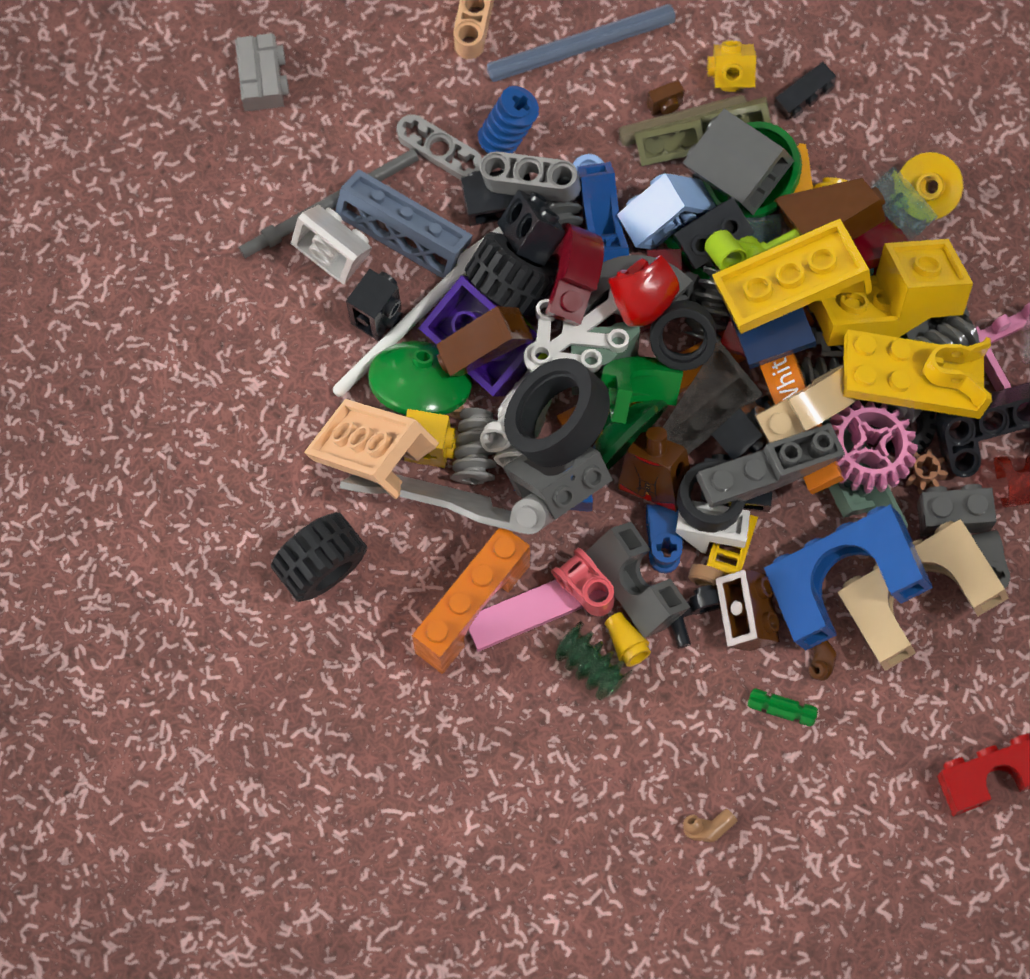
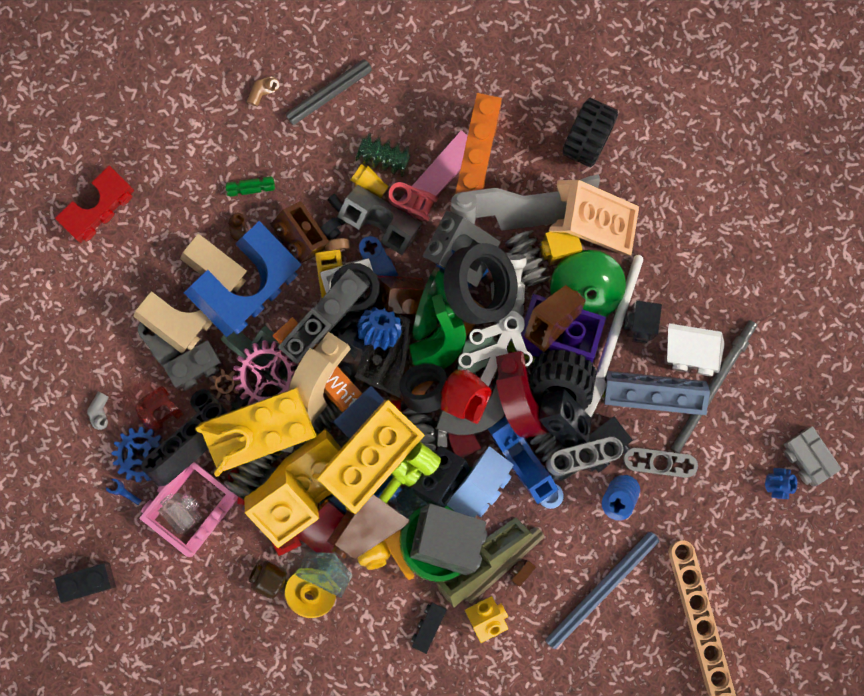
camera: 150 degrees right, 10 degrees up
none -> dark brown head [249,561,288,599]
none -> dark grey axle [286,59,372,125]
none -> blue gear [357,307,402,350]
none -> blue gear [765,468,797,499]

